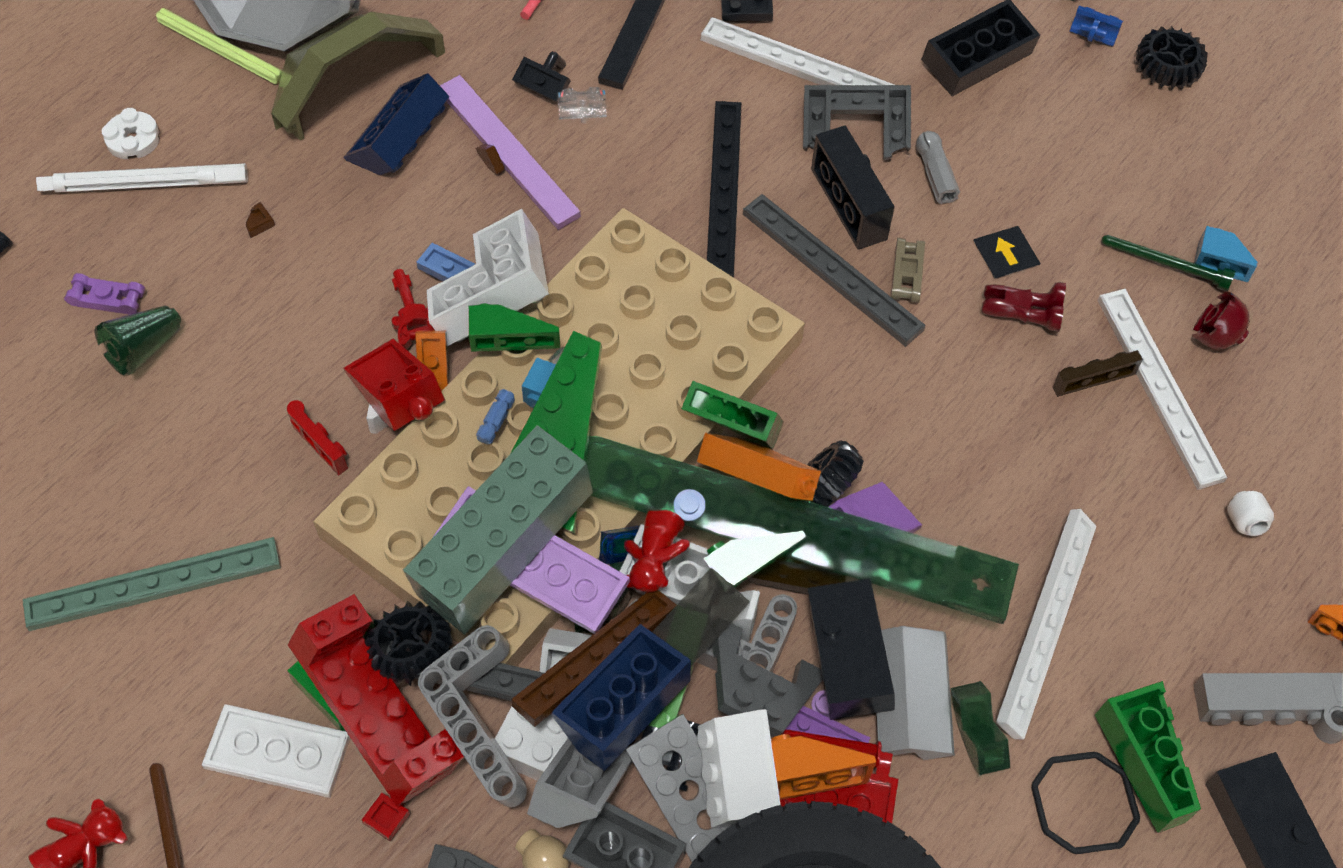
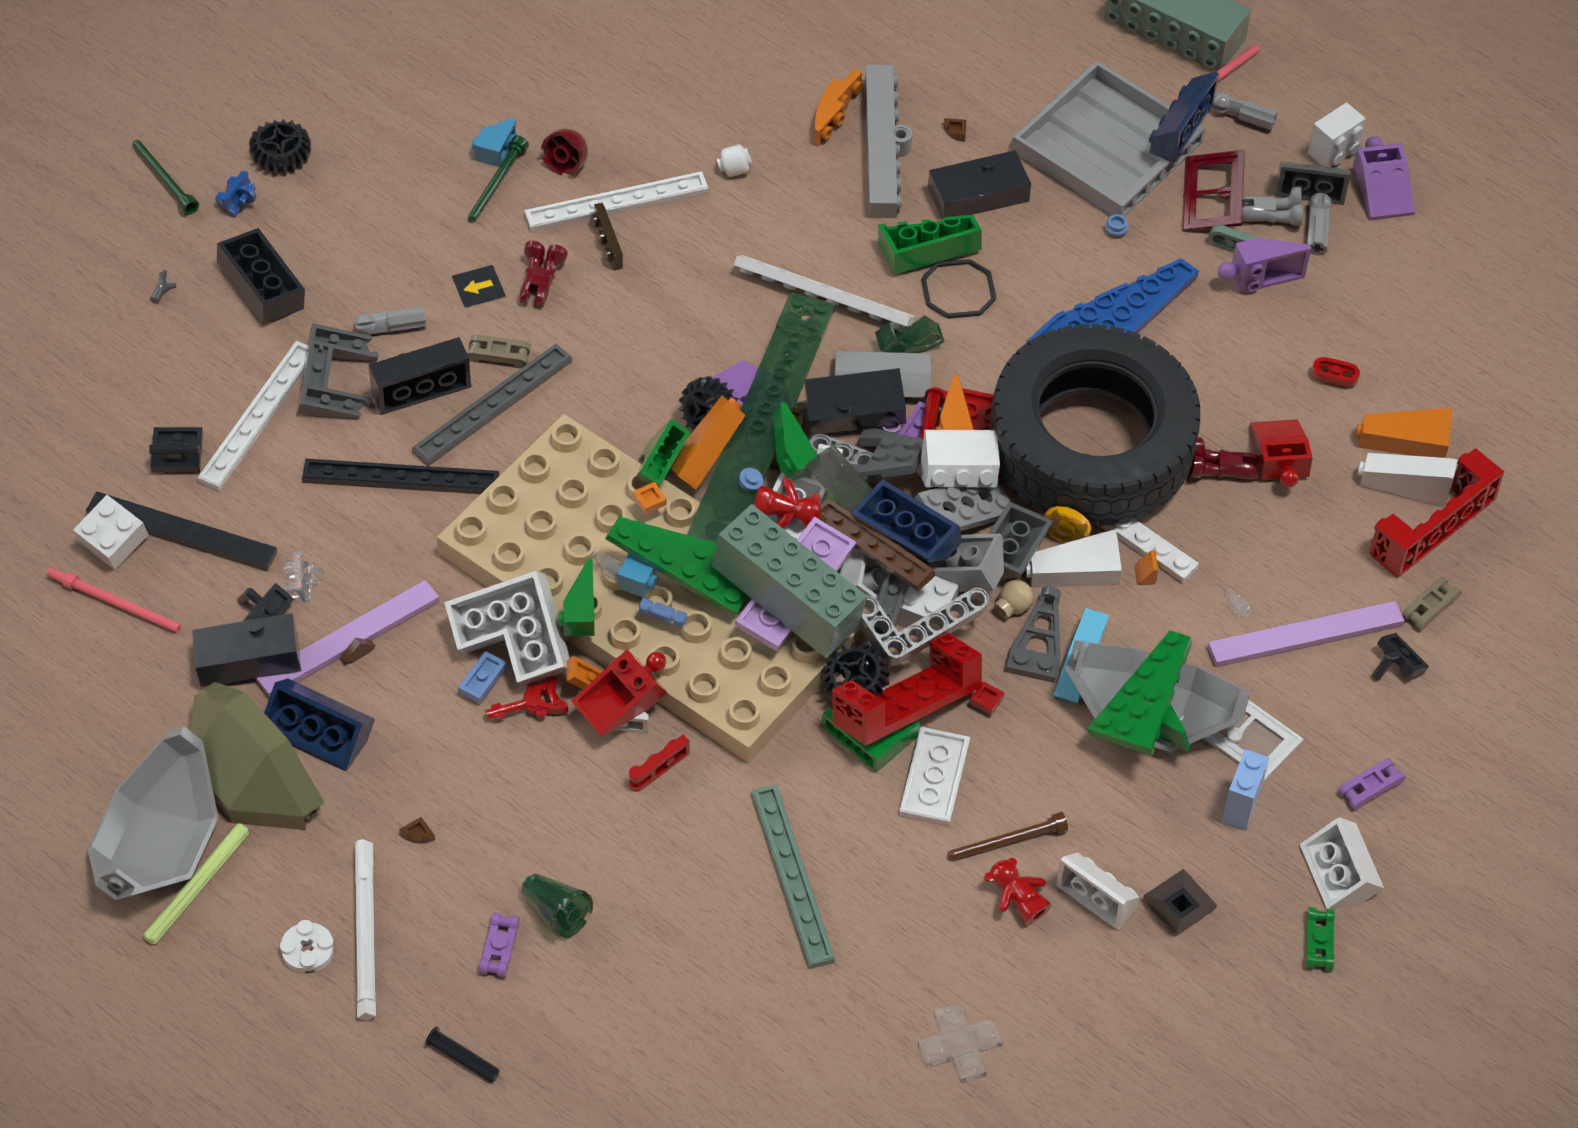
camera: 90 degrees left, 5 degrees down
none -> black brick [192,613,301,687]
none -> orange plate [633,482,667,514]

